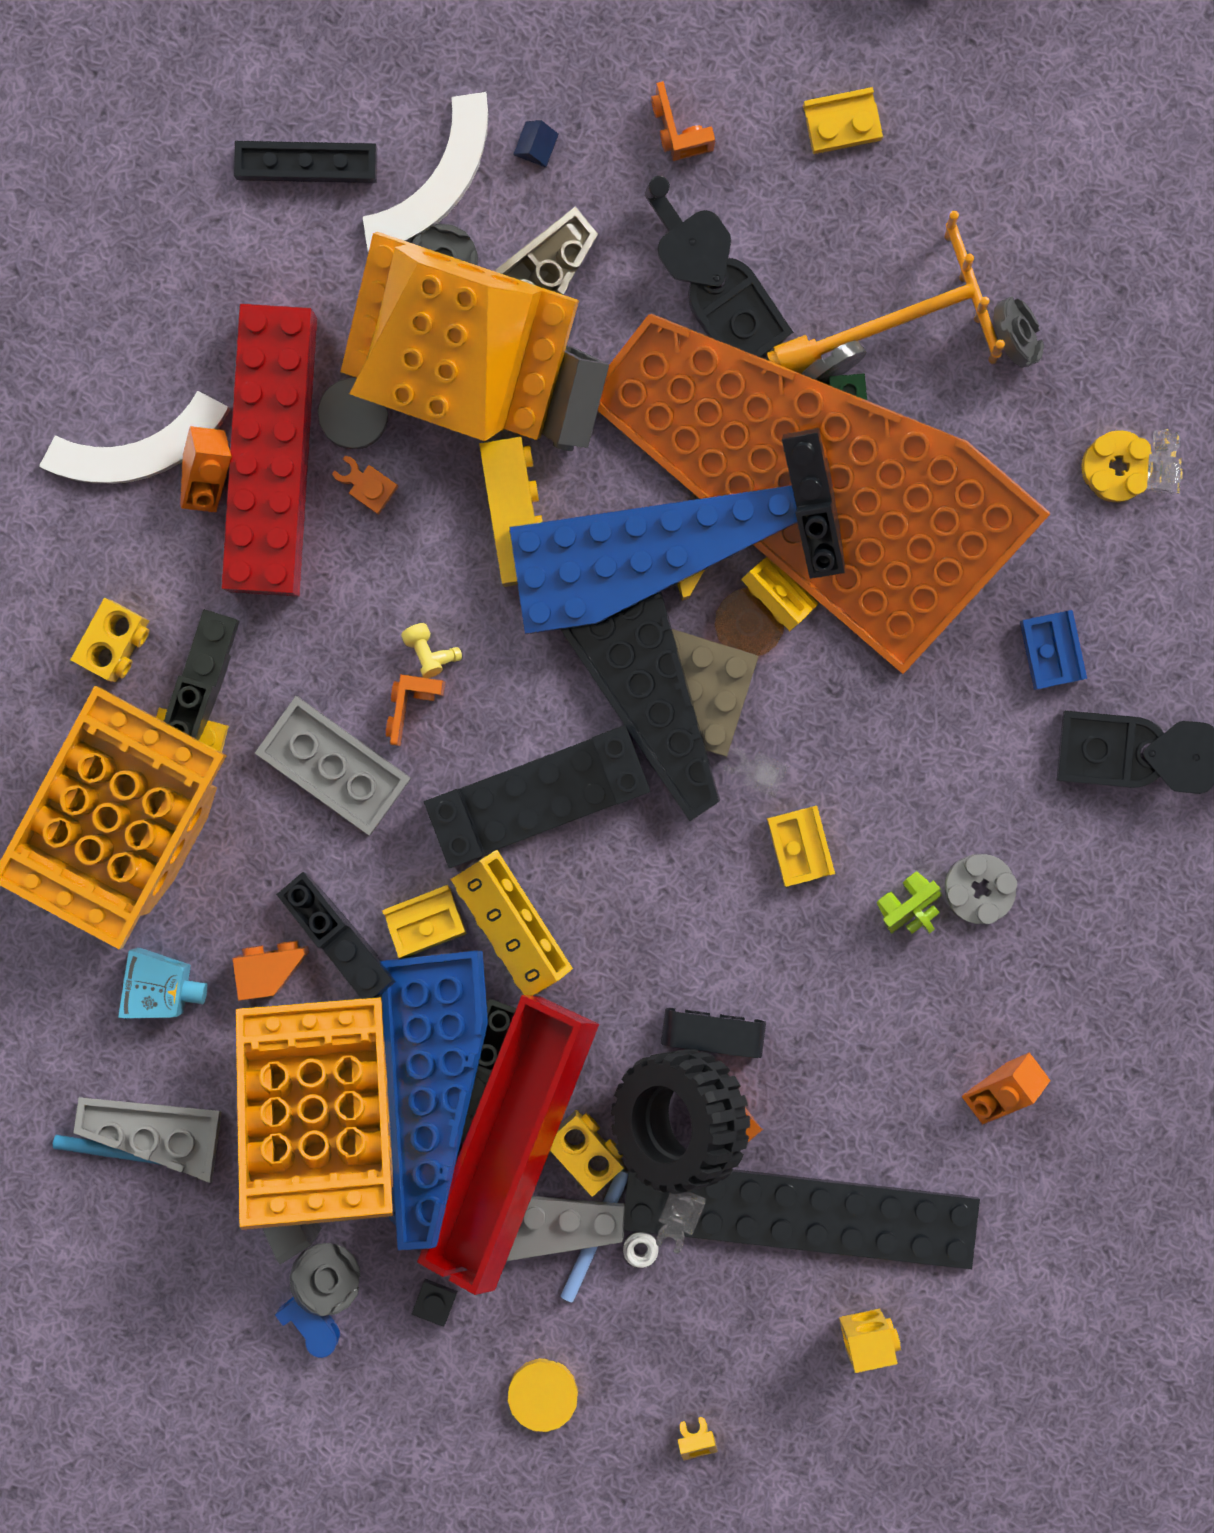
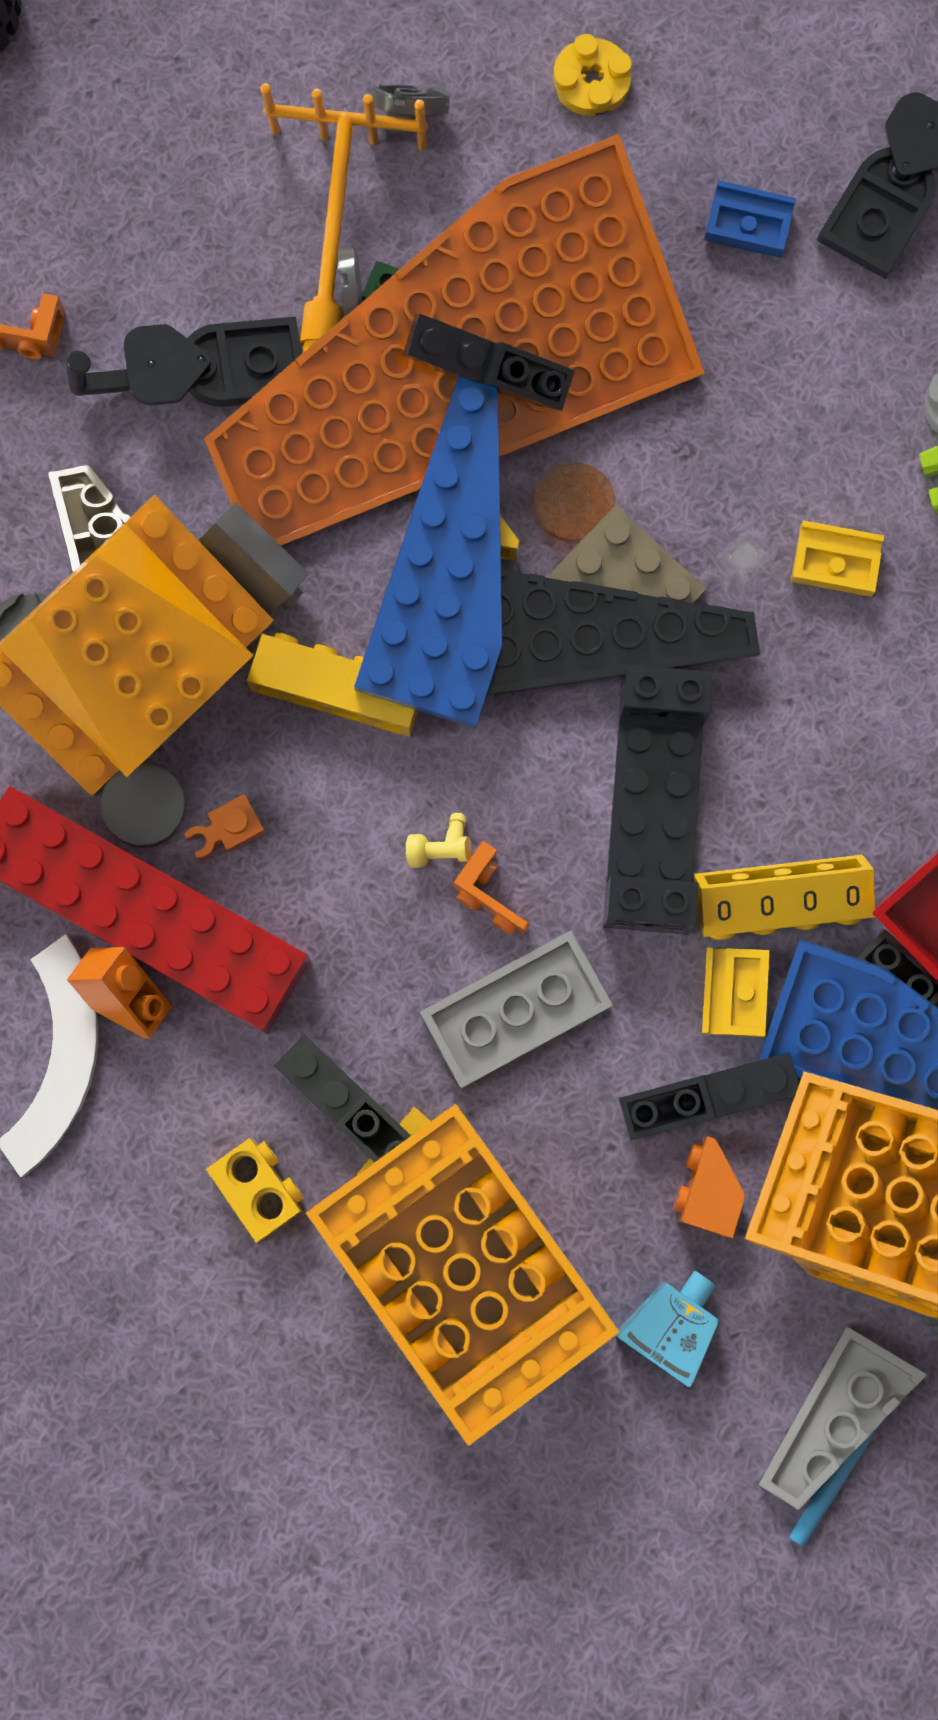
camera: 65 degrees left, 10 degrees down
yellow plate [741,557,818,631] -> none
yellow plate [803,87,883,154] -> none
clear plate [1147,429,1183,494] -> none

